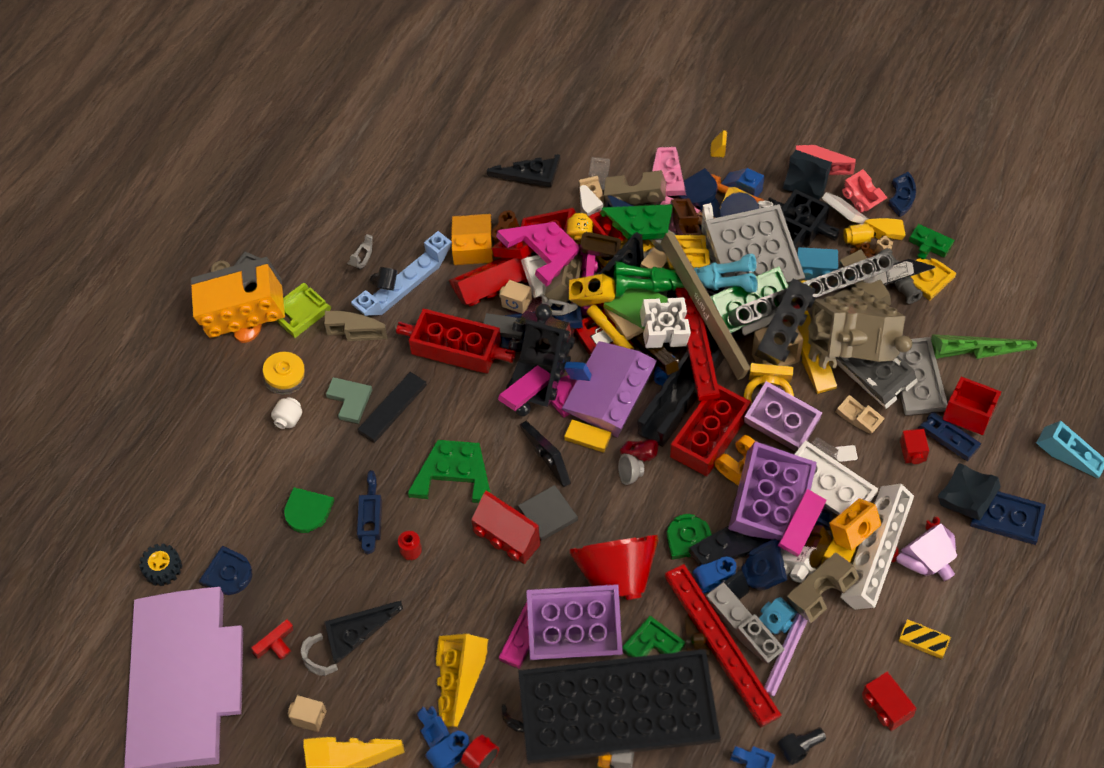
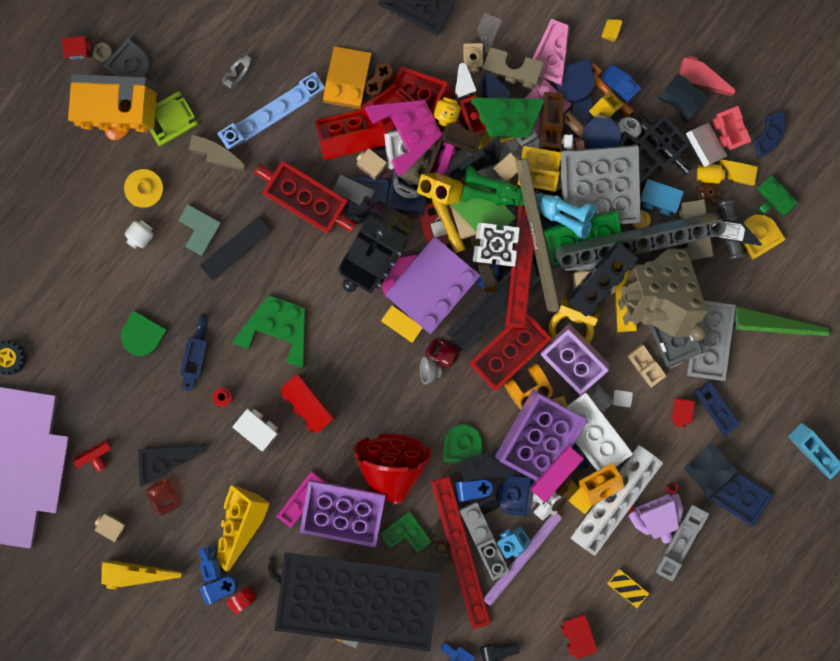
camera: 10 degrees right, 30 degrees up
dark blue tile [199,546,252,595] -> none
light grey helmet [301,633,338,675] -> none
black pin [370,267,397,290] -> none
dark pink tile [498,365,551,411] -> none
dark grey tile [518,485,578,541] -> none
black wing [519,420,571,487] -> none
blue tile [564,362,592,381] -> none
dark tan arch [787,552,860,623] -> none
tan hose [875,236,893,255] -> none
red piece [942,376,1002,435] -> none
none -> red brick [62,36,92,60]
none -> clear red piece [146,480,180,516]
none -> white brick [233,409,280,452]
none -> light grey slope [656,505,709,582]

